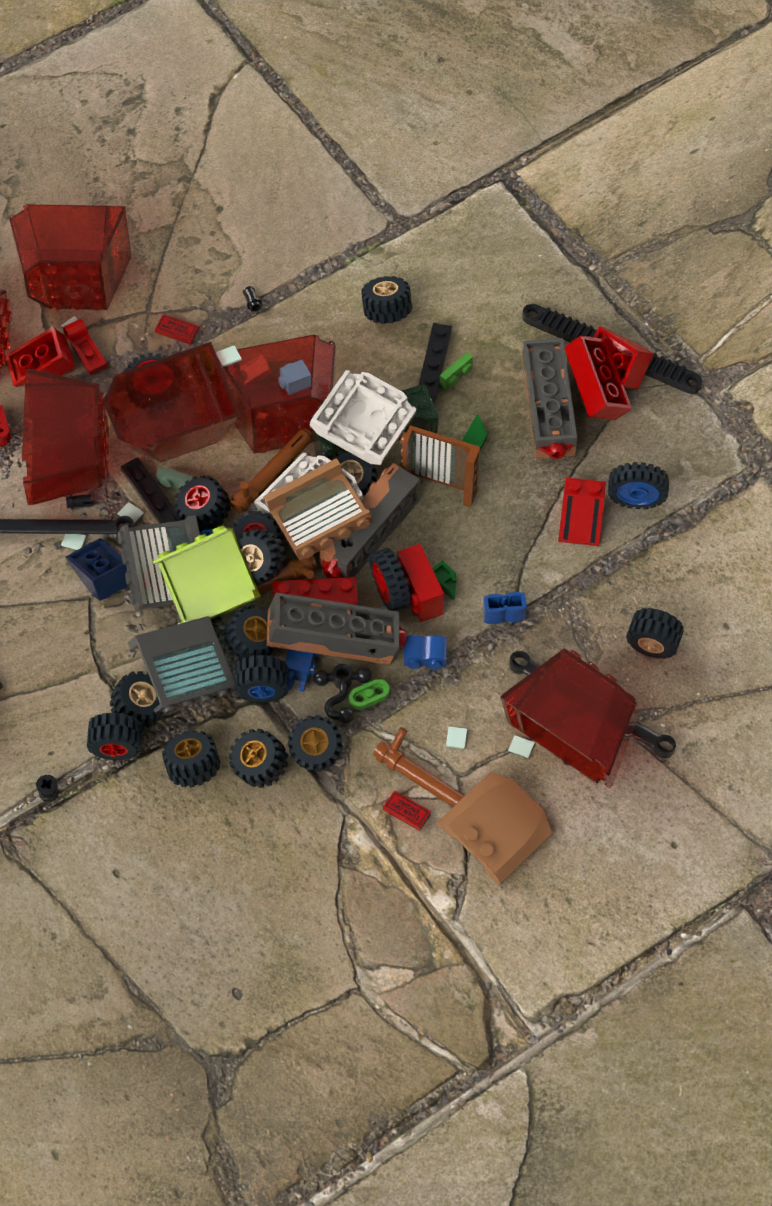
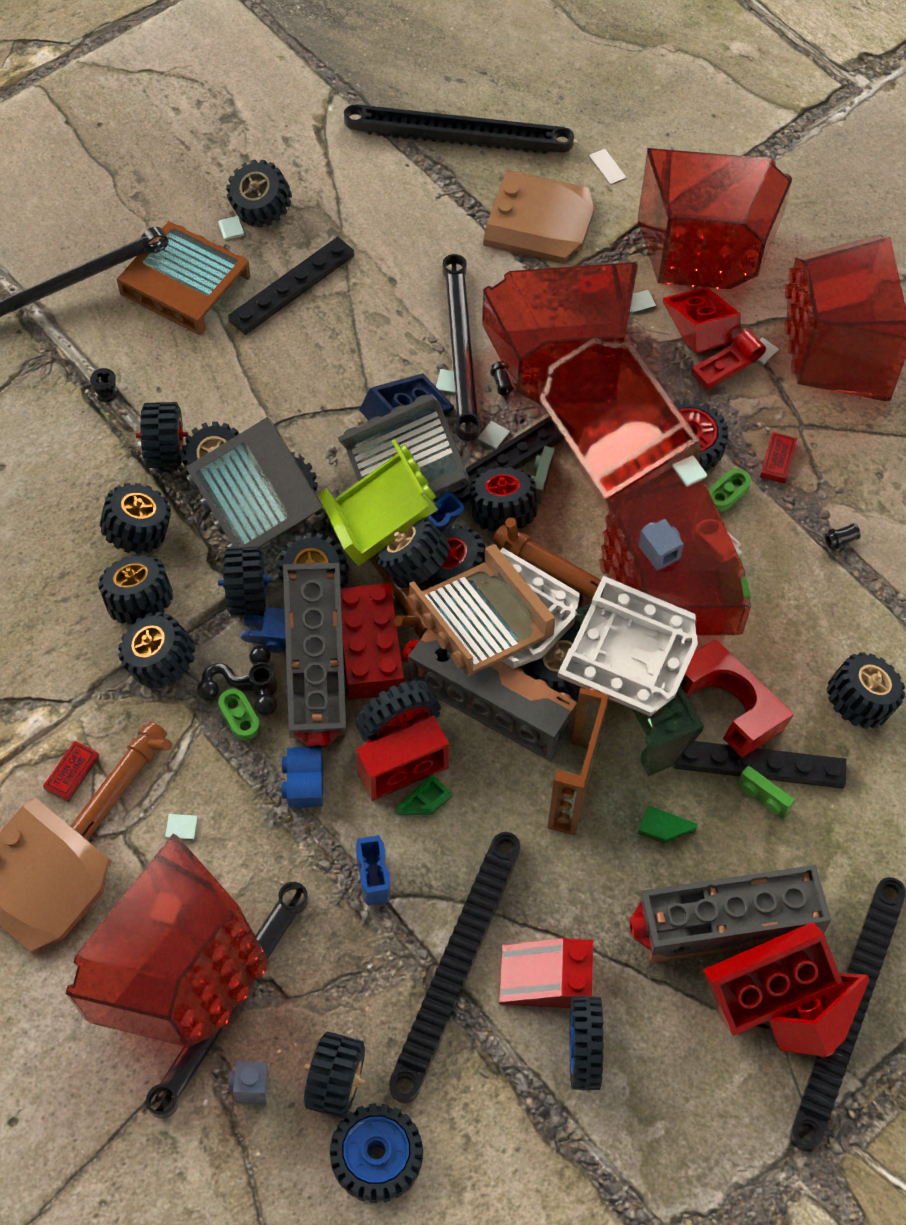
camera: 85 degrees right, 0 degrees up
none -> sand blue brick [228,1061,269,1103]
none -> wheel [330,1103,423,1203]
none -> black gear [389,832,520,1103]
none -> light aqua piece [625,290,656,312]
none -> red arch [677,639,794,758]

